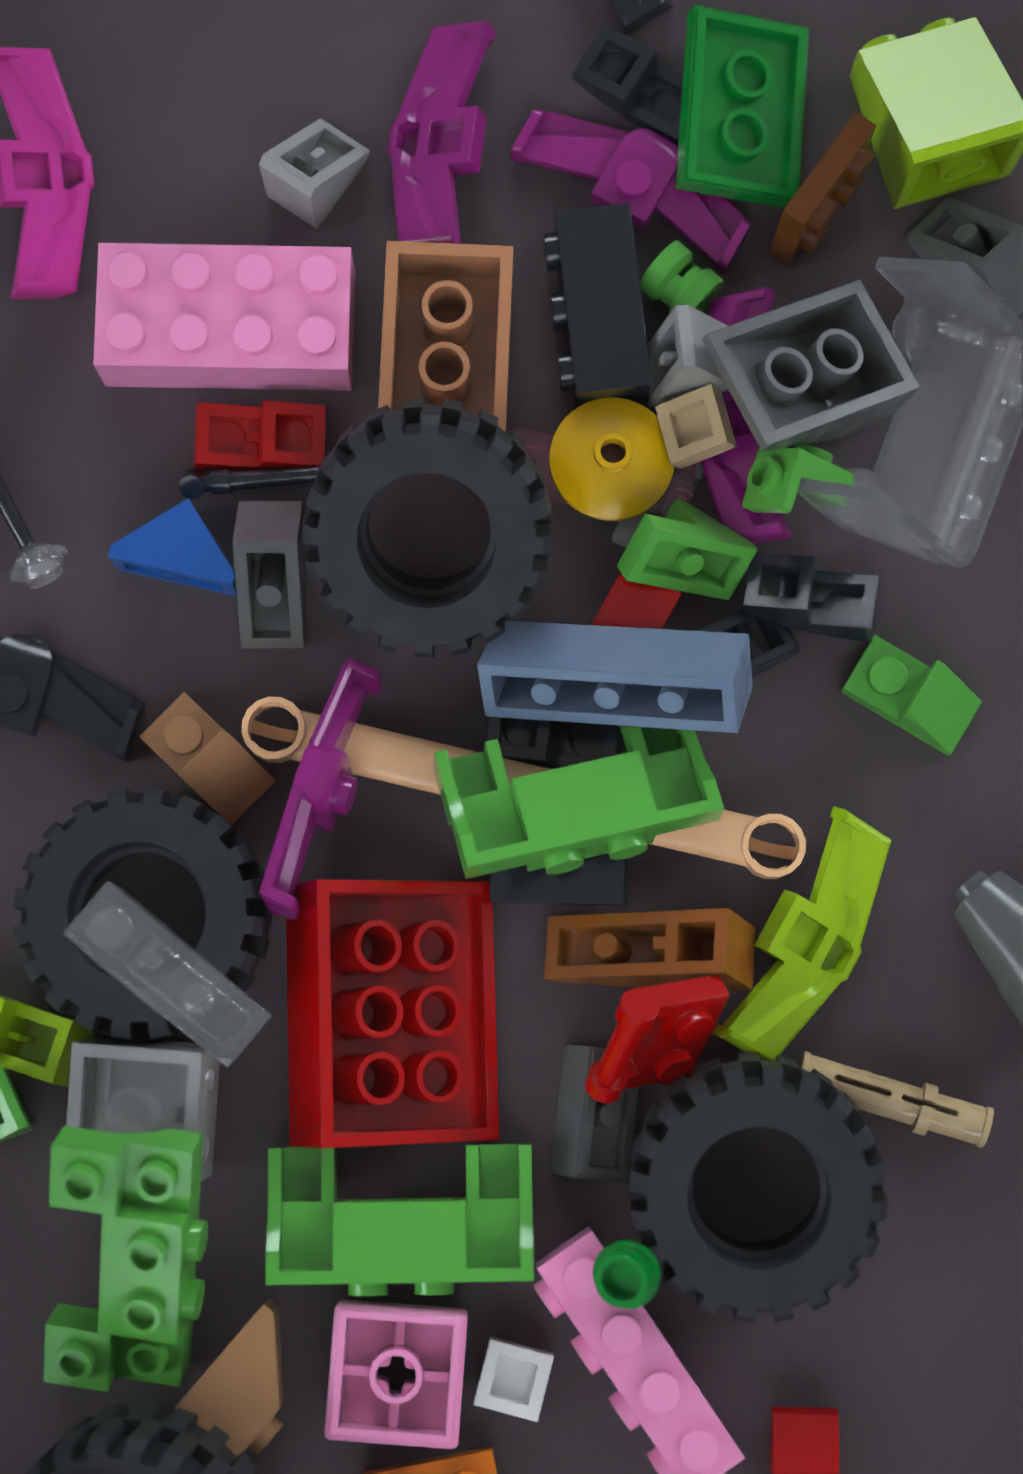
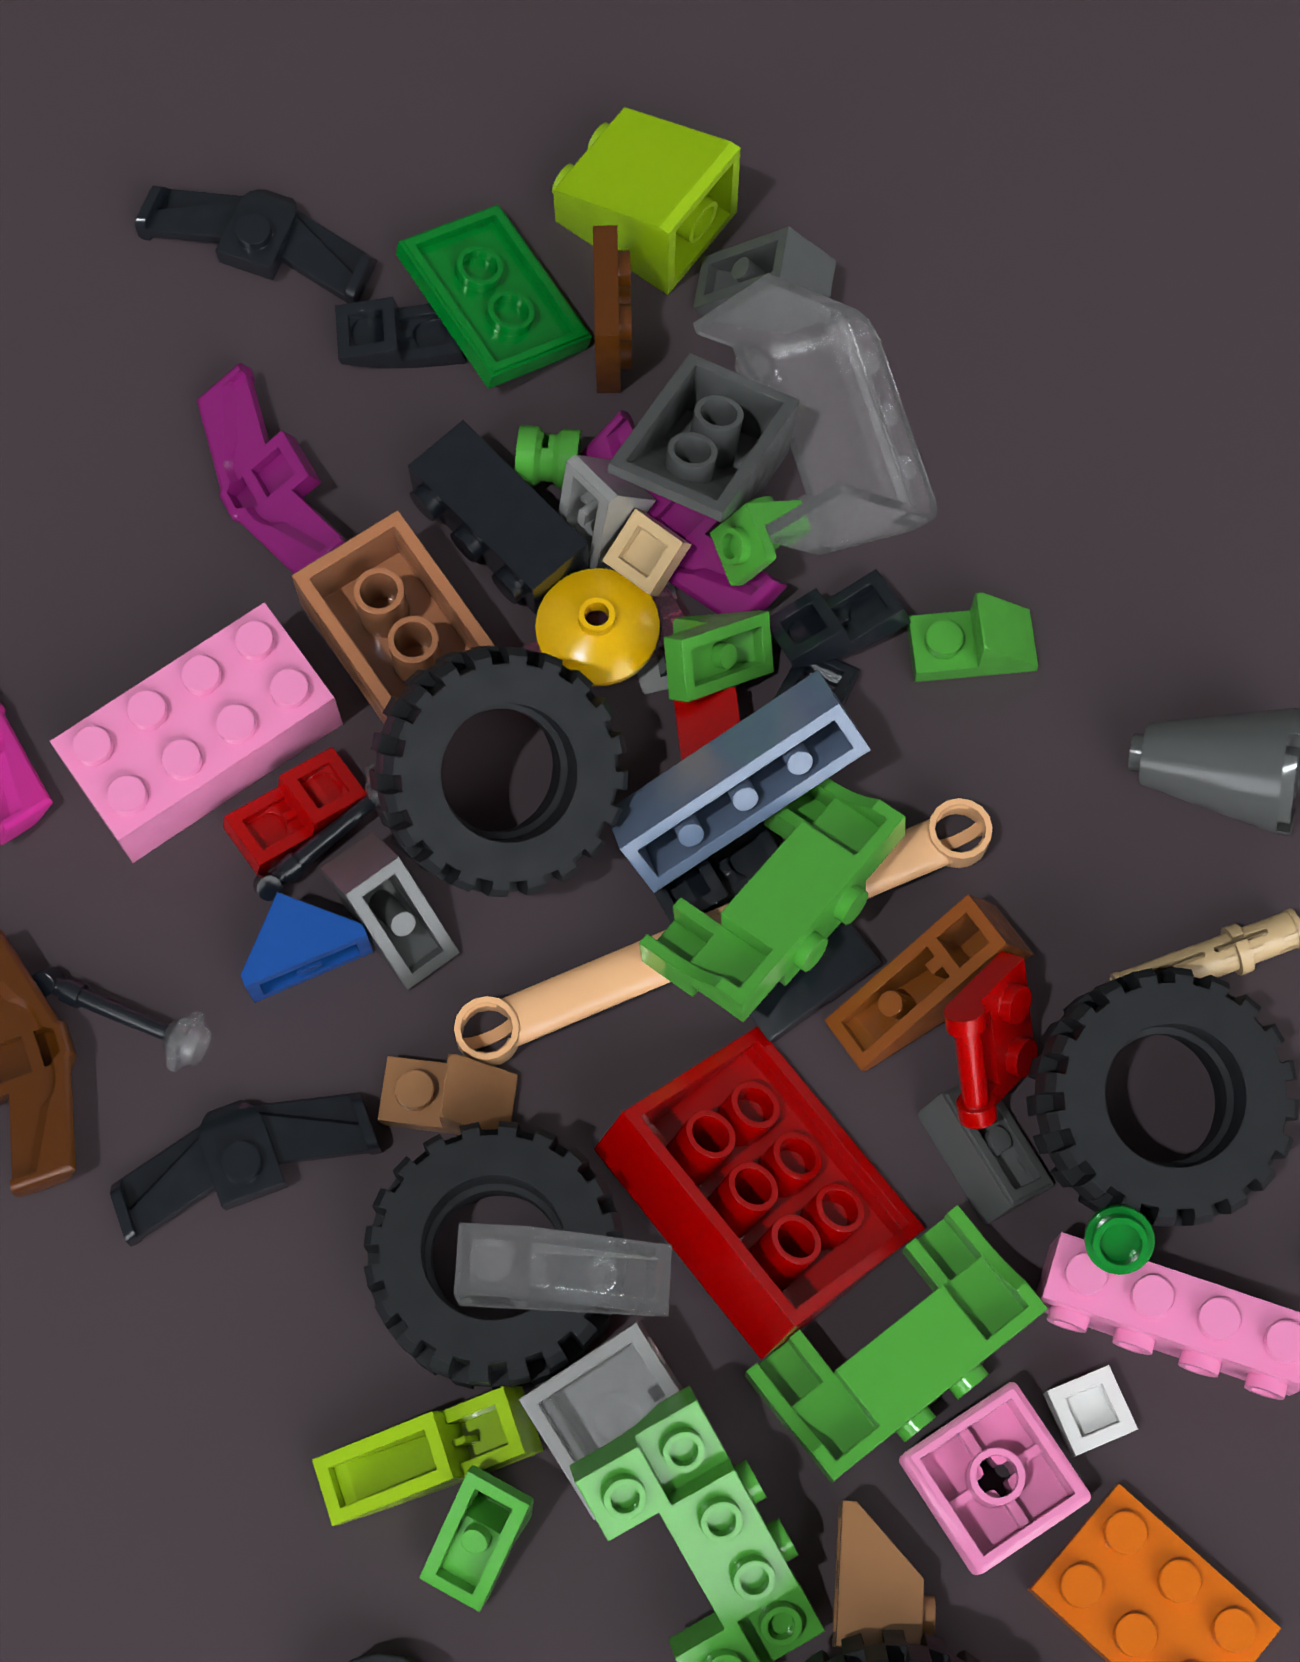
camera: 35 degrees left, 10 degrees down
light grey slope [259,118,370,229] -> none
magenta plate [260,658,383,920] -> none
magenta plate [510,109,754,275] -> none
lime plate [711,806,891,1061] -> none

